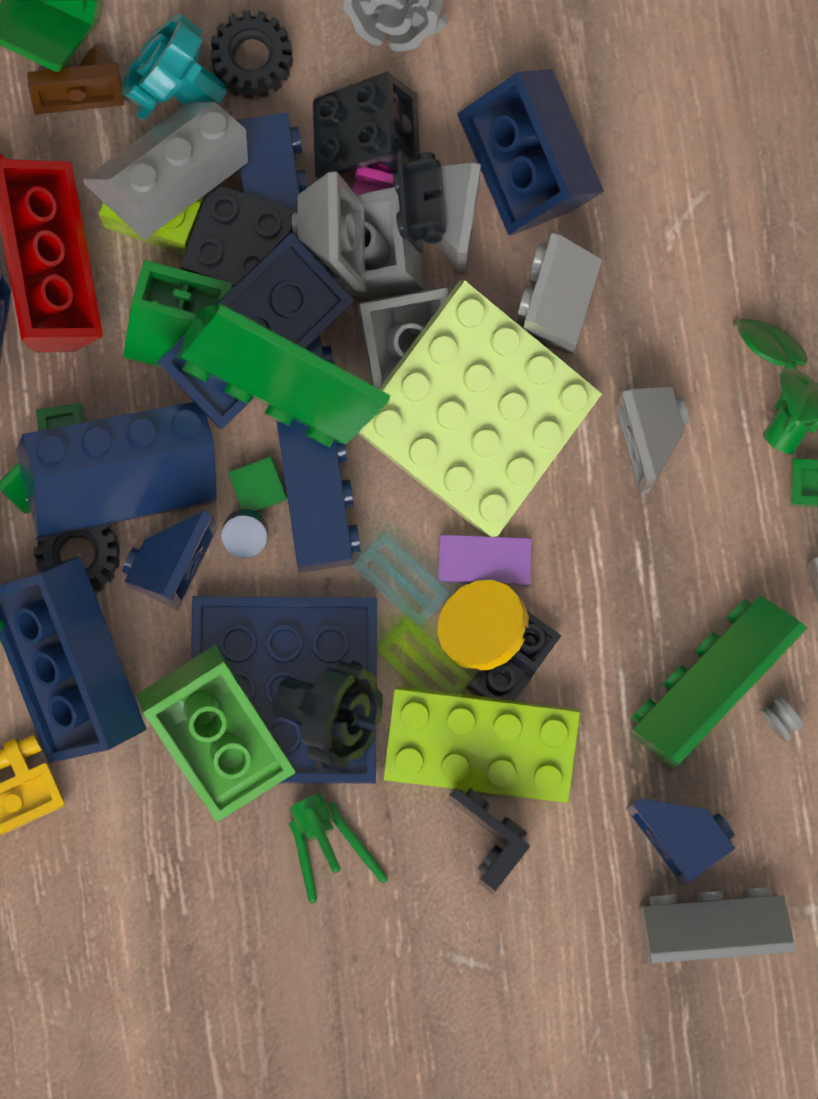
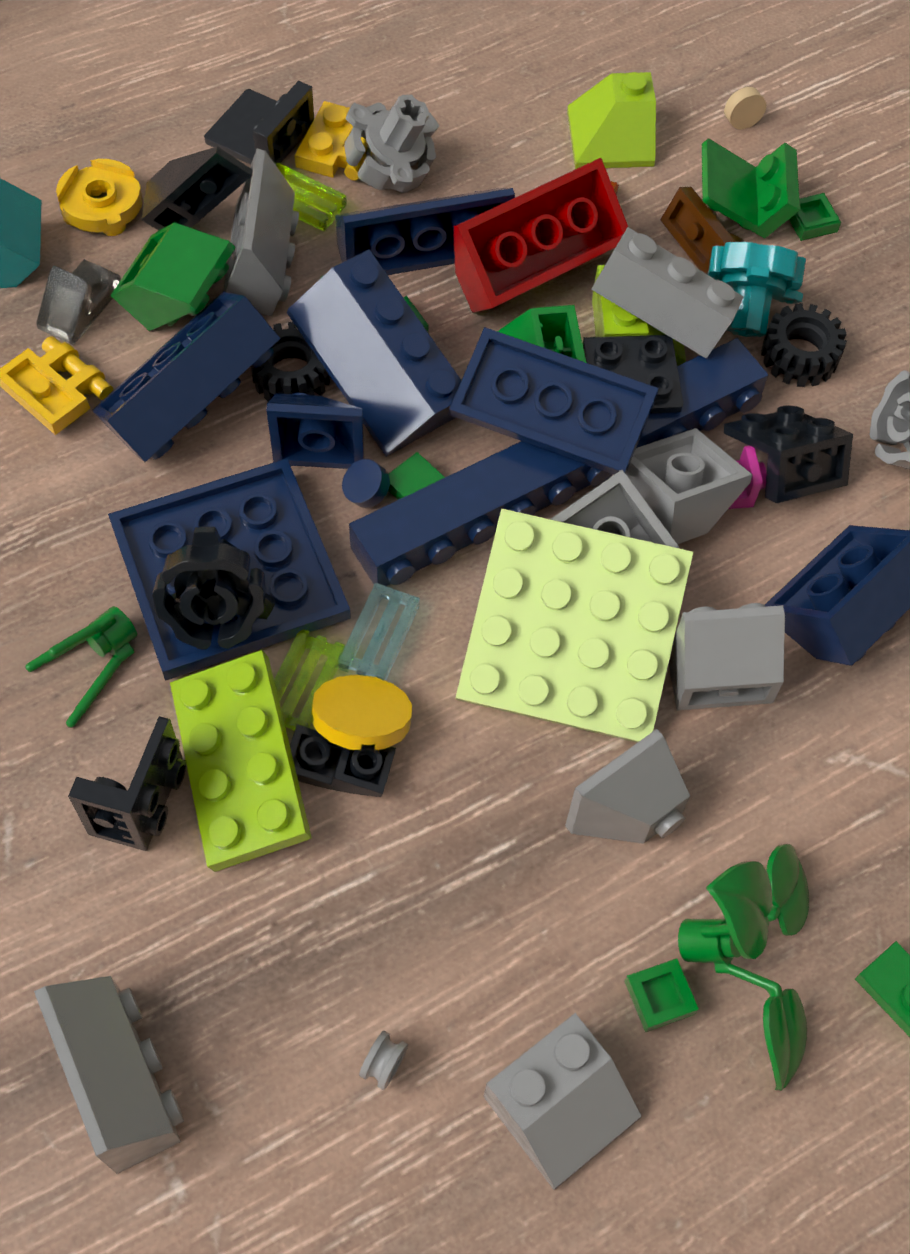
camera: 65 degrees right, 20 degrees down
bright green slope [136,644,296,823] -> none
green slope [175,305,391,448] -> none
light grey slope [292,172,366,292] -> none
black hinge [393,151,446,253] -> none
light grey slope [427,163,481,275] -> none
medium lavender tile [438,535,532,586] -> none
dark blue slope [626,799,736,884] -> none
green slope [630,595,808,771] -> none

